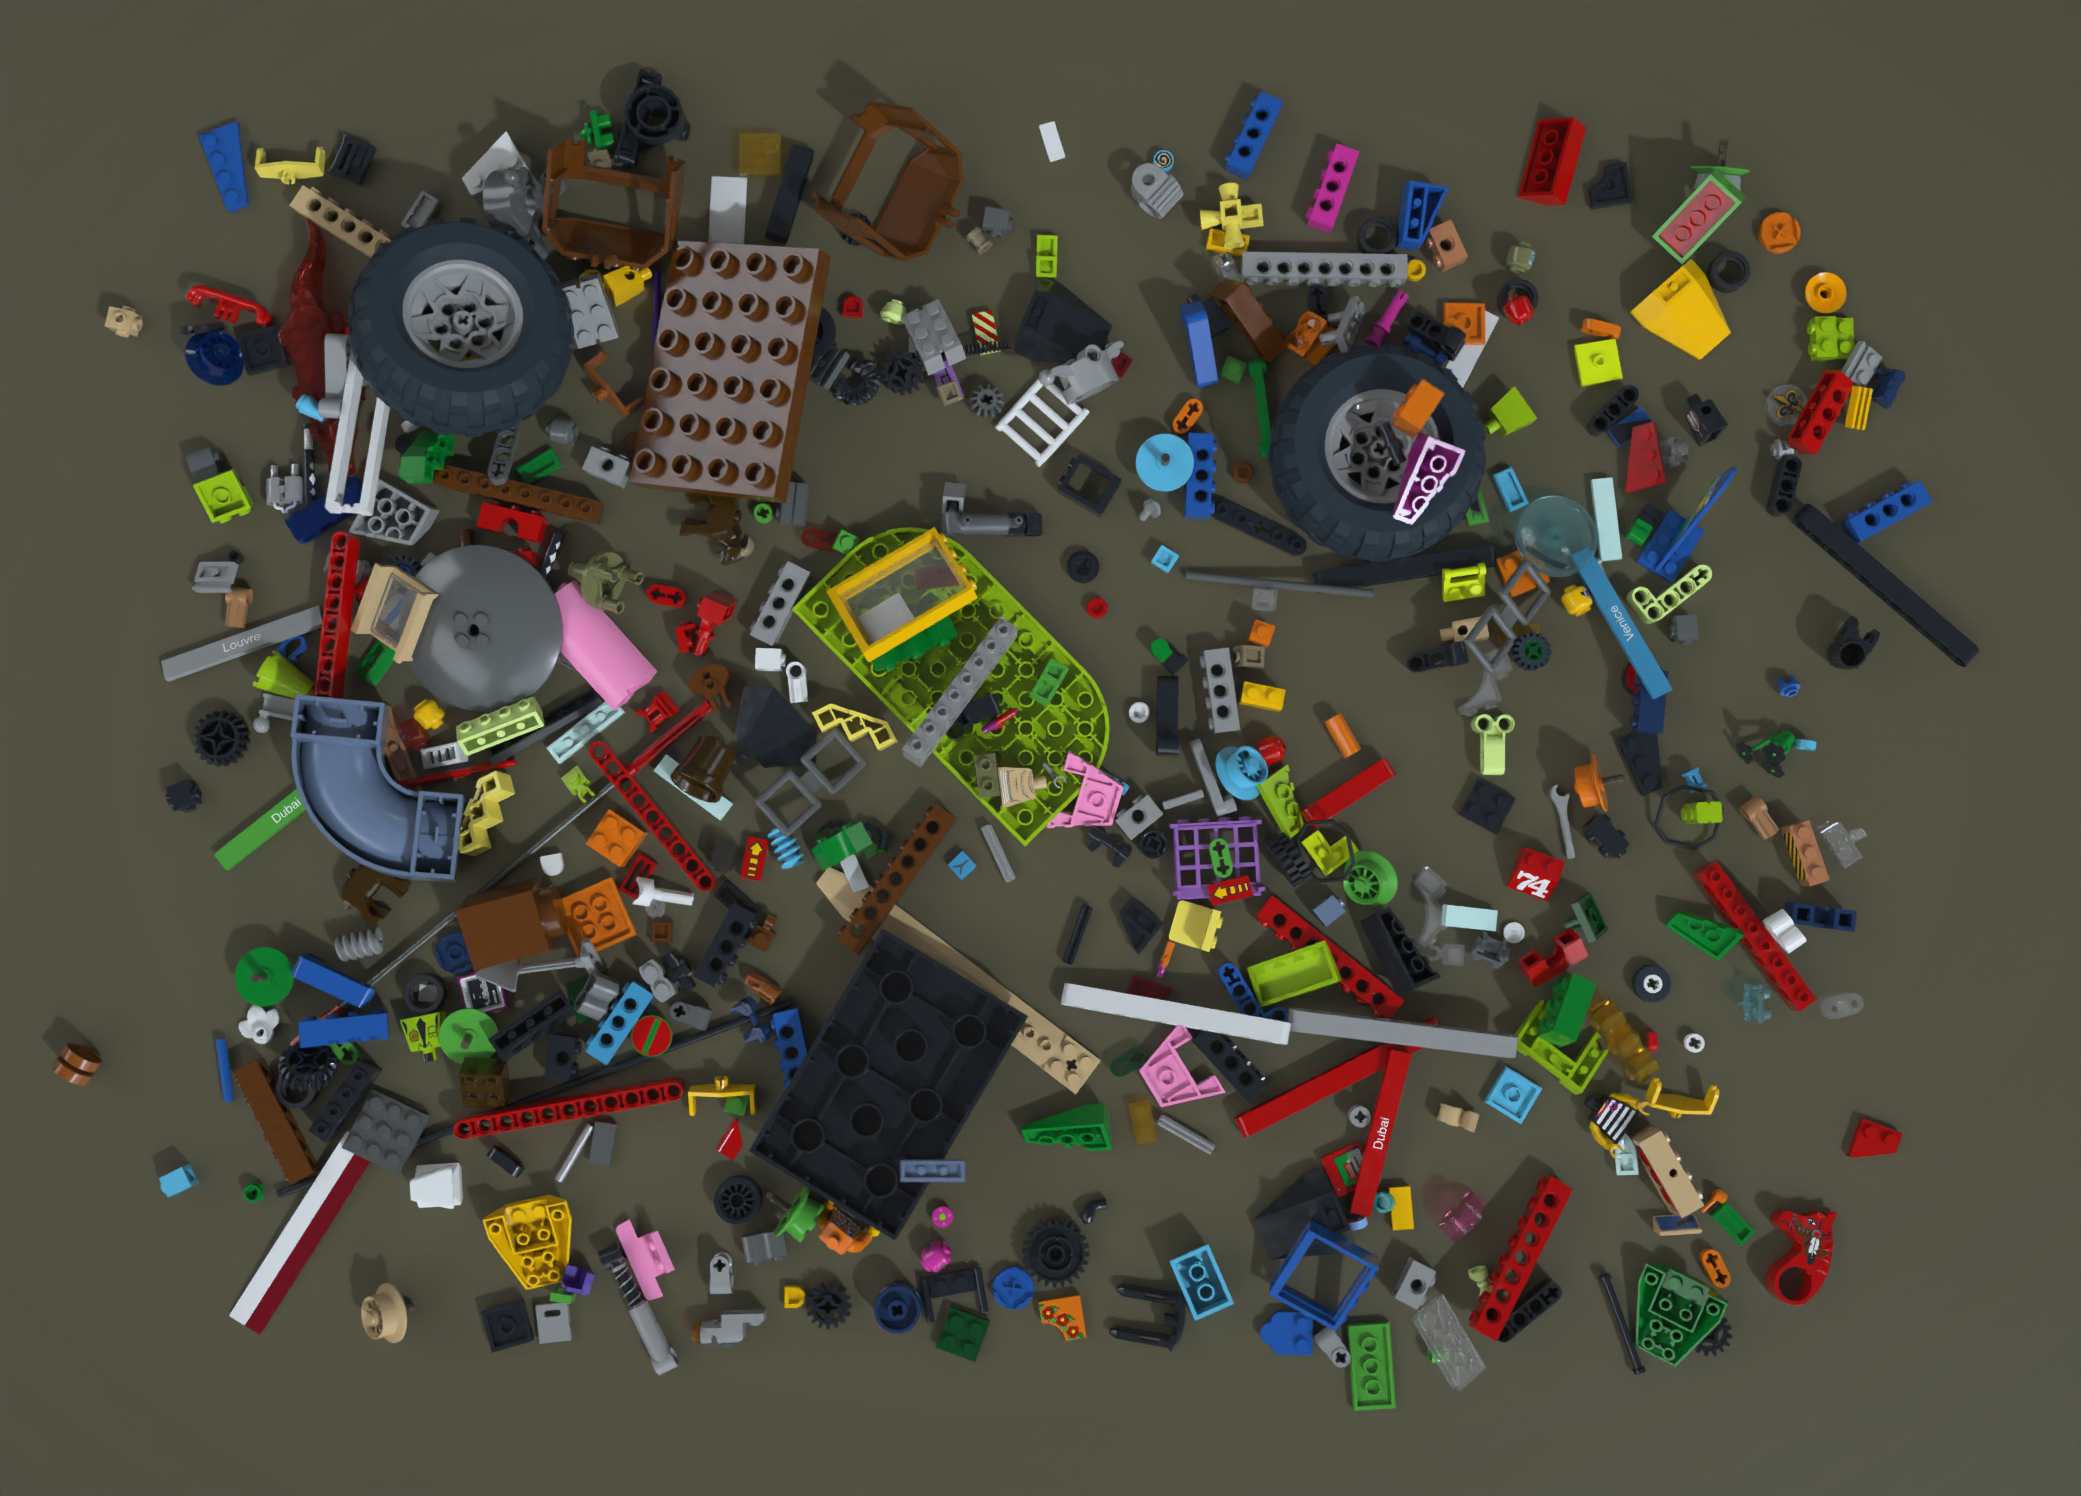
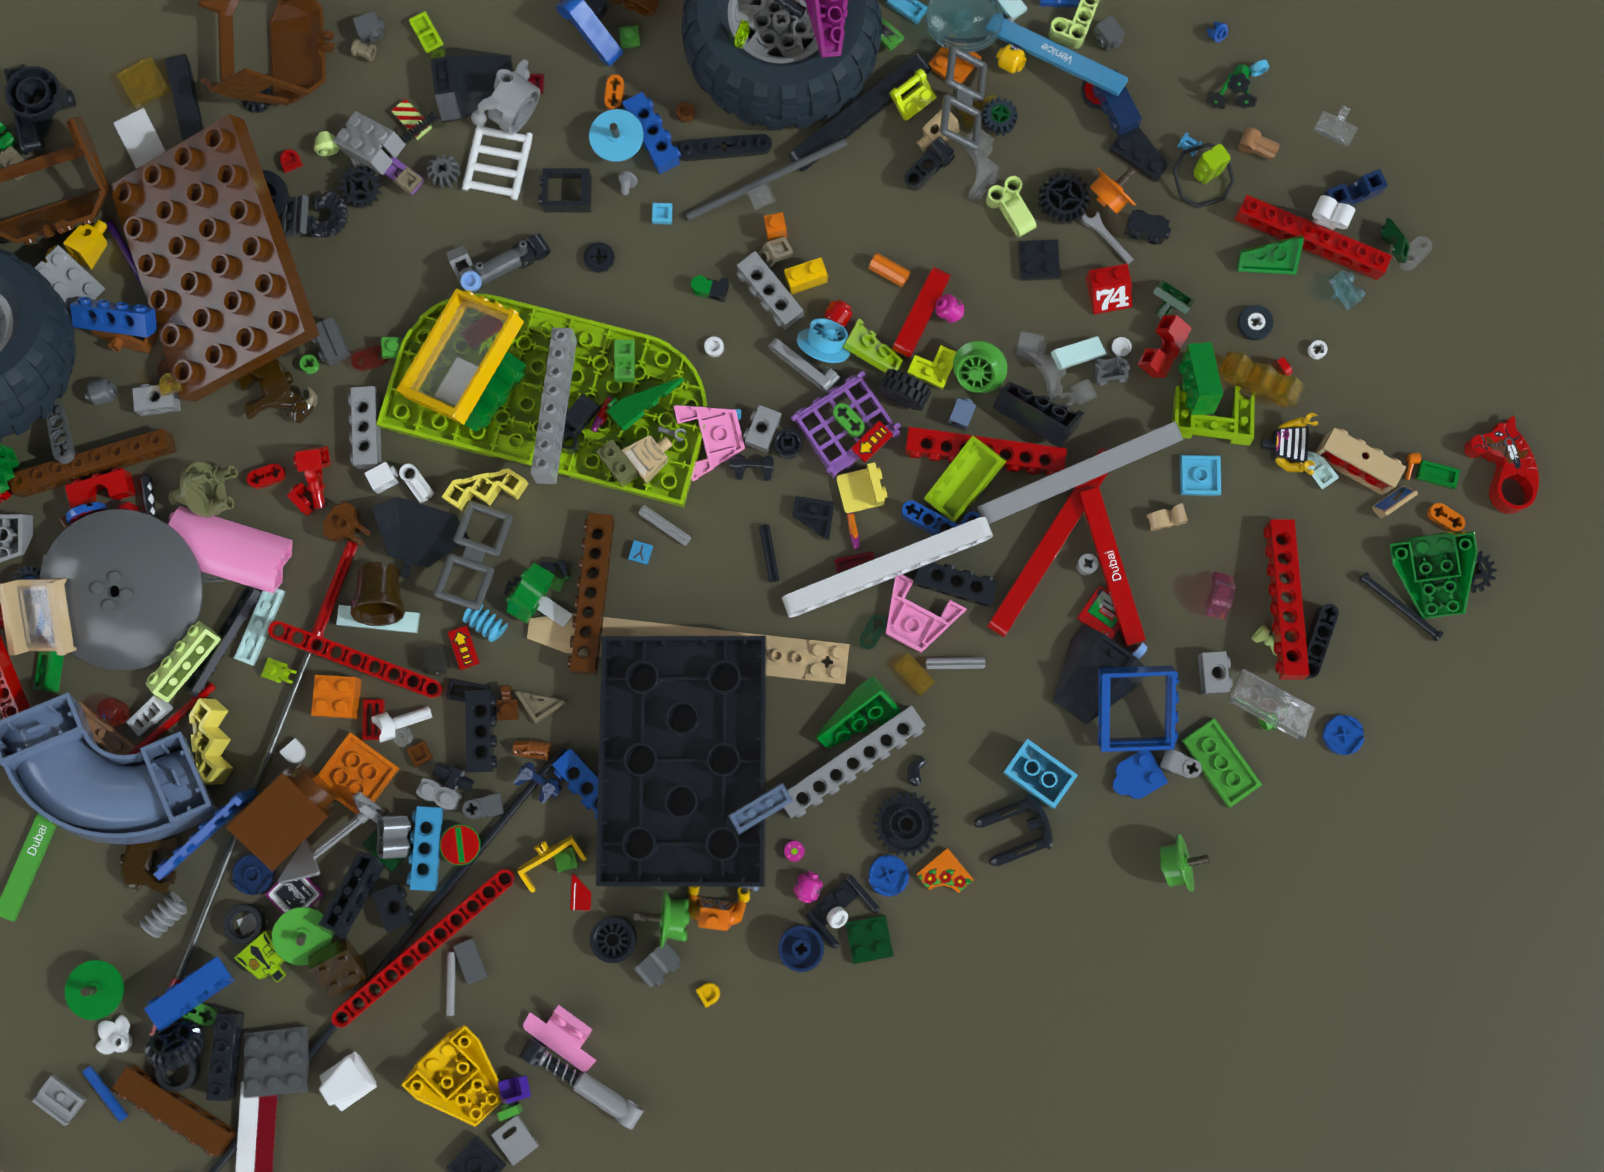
camera: 30 degrees left, 5 degrees down
blue beam [290,953,376,1009] -> none
yellow head [413,699,445,730] -> none
black beam [486,1145,525,1178] -> none
green tile [516,447,563,485] -> none
red piece [635,690,681,733] -> none
light grey plate [692,1309,766,1348] -> none
light grey piece [710,1251,734,1294] -> none
black gear [805,1281,852,1330] -> none
red tile [1087,597,1107,619] -> none
black beam [1156,676,1179,757] -> none
light grey tile [1162,789,1204,810] -> none
green piece [1247,359,1271,459] -> none
black piece [1296,819,1355,883] -> none
teal tile [1373,1191,1395,1213] -> none
yellow tile [1388,1185,1414,1231] -> none
yellow piece [1645,1077,1719,1118] -> none
nougat brick [1781,820,1830,887] -> none
red wing [1847,1118,1903,1158] -> none
none -> light grey plate [32,1075,87,1126]
none -> blue tile [65,502,107,525]
none -> blue brick [70,297,157,337]
none -> blue wing [154,788,258,880]
none -> clear yellow tile [159,373,182,396]
none -> light blue tile [461,271,482,292]
none -> dark tan tile [515,691,567,724]
none -> green wedge [605,377,684,431]
none -> clear neon green tile [734,20,749,49]
none -> light grey brick [784,706,926,819]
none -> white tile [827,907,848,928]
none -> dark pink head [935,294,964,323]
none -> black gear [1038,171,1091,225]
none -> bright green piece [1160,834,1210,892]
none -> blue tile [1322,715,1364,755]
none -> dark green slope [1381,218,1410,263]

